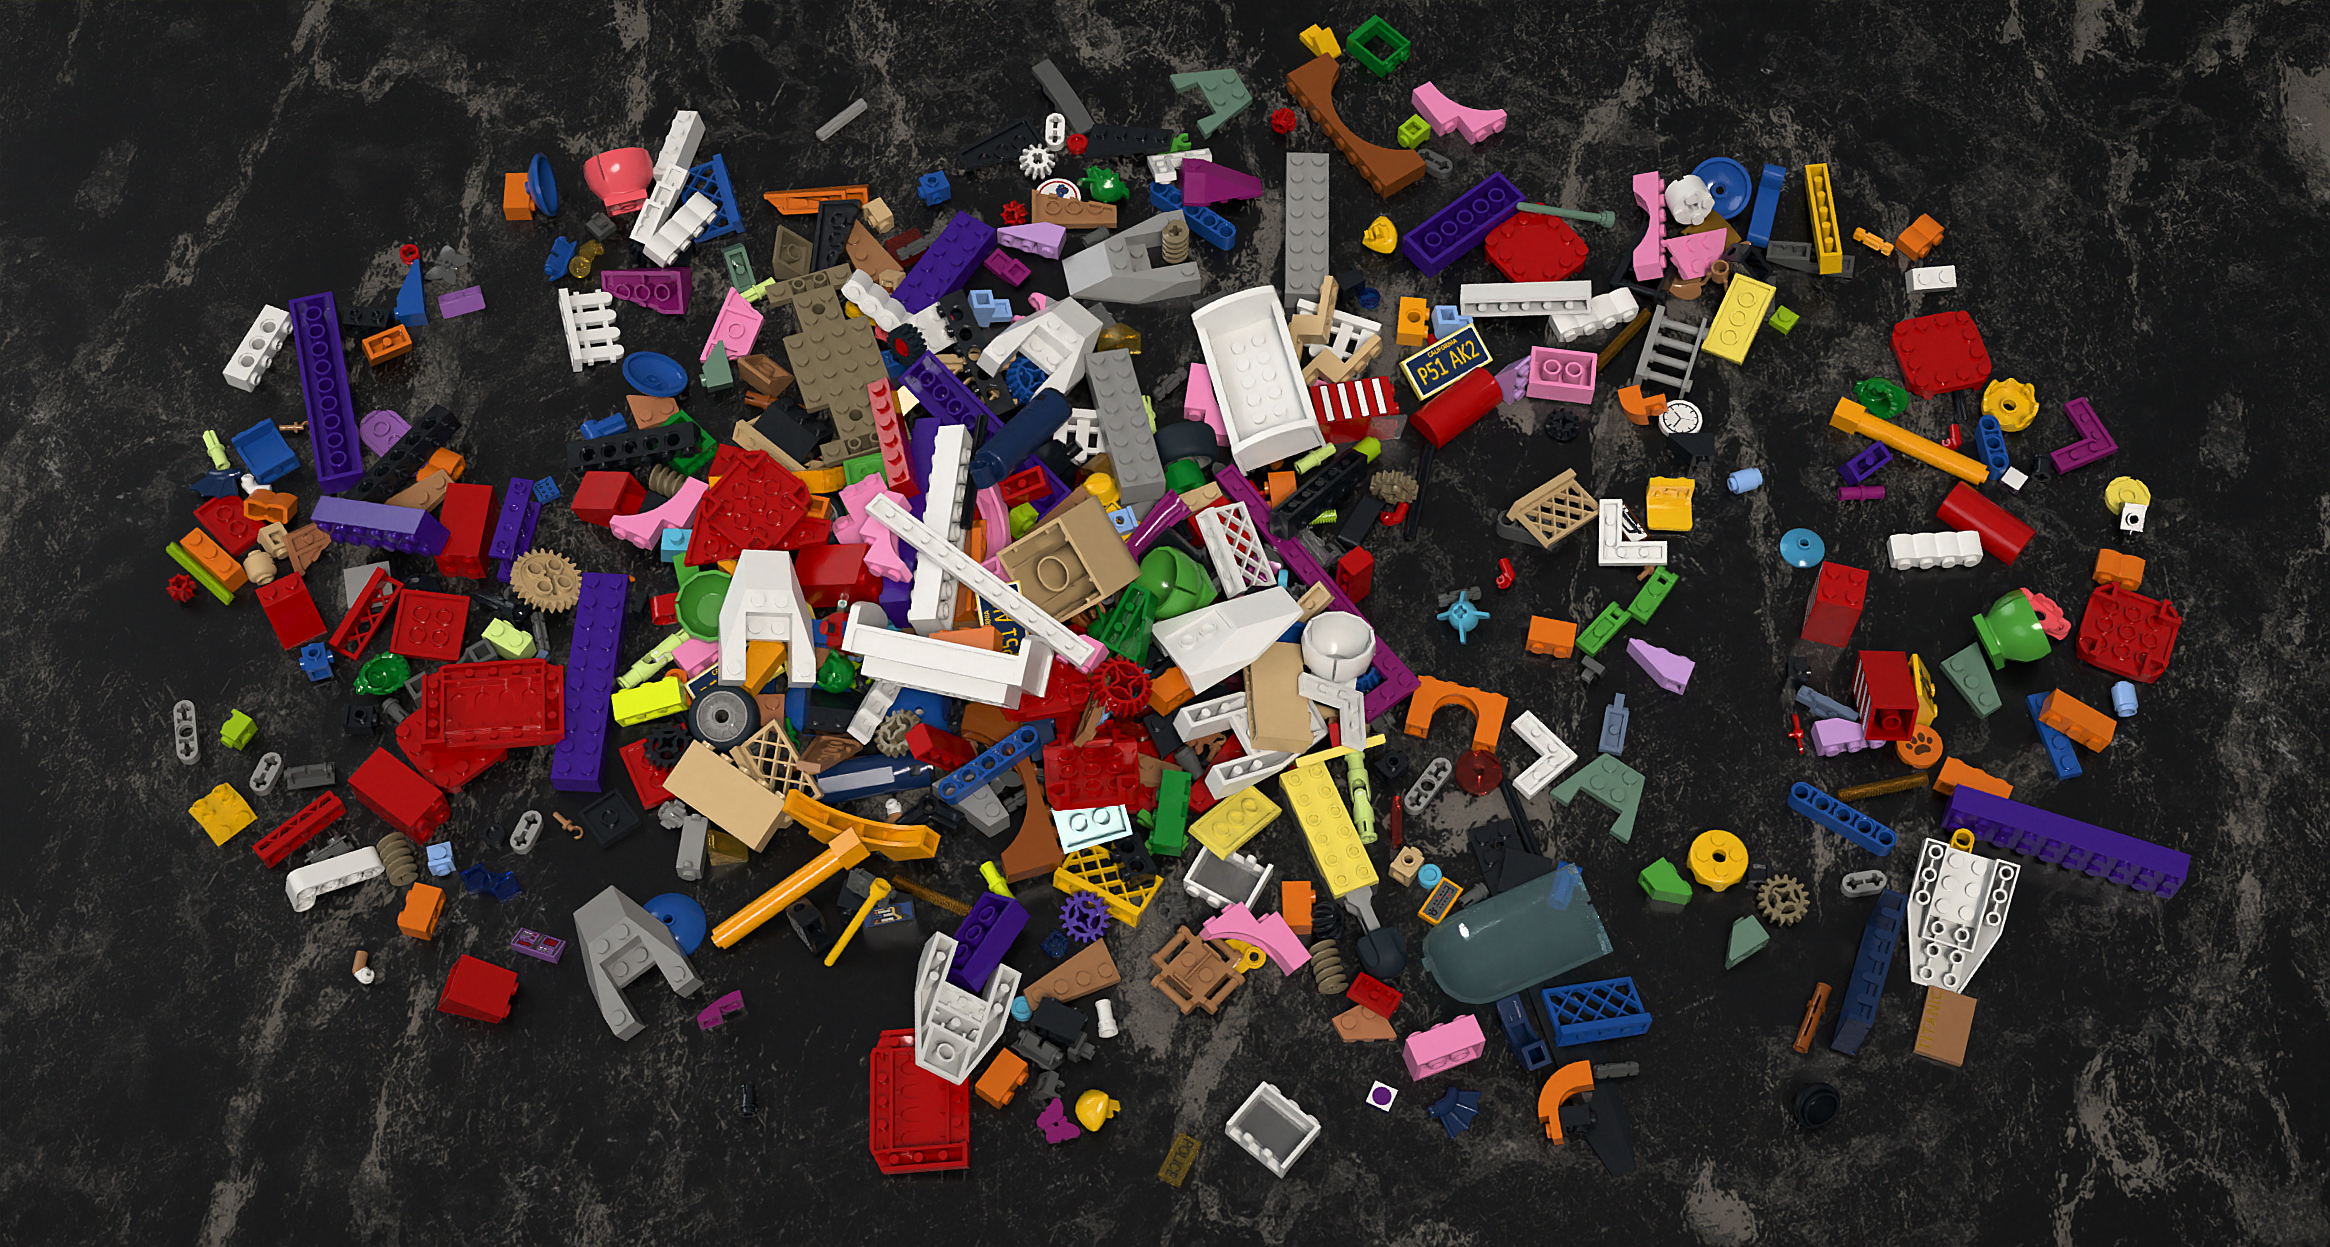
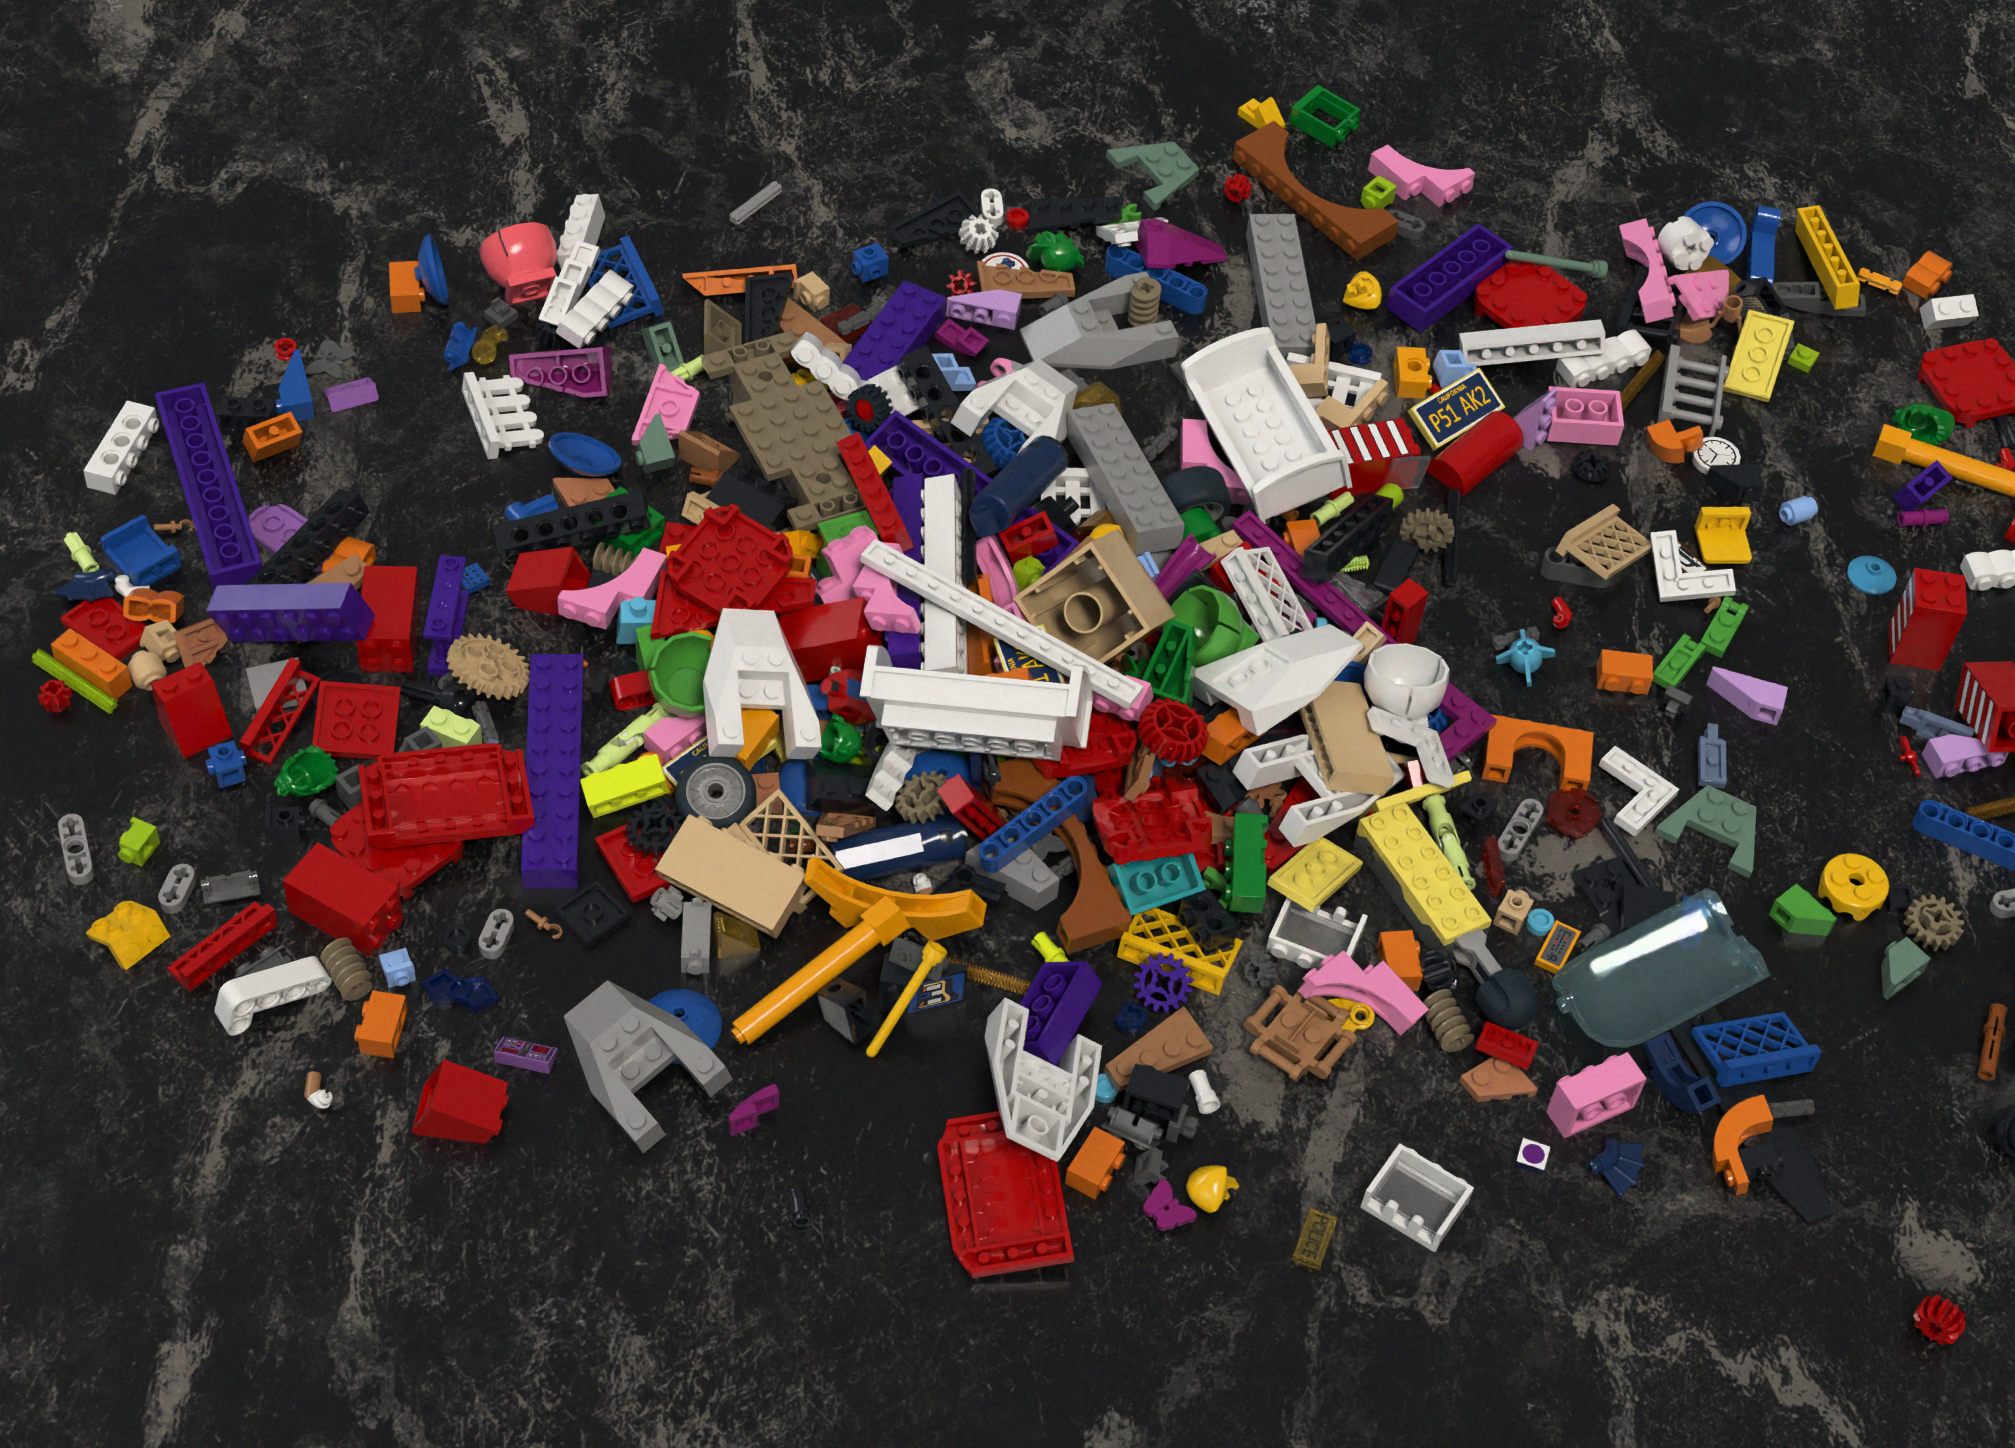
camera: 10 degrees left, 10 degrees down
dark grey slope [1031,58,1095,135] -> none
red arm [1380,502,1409,527] -> none

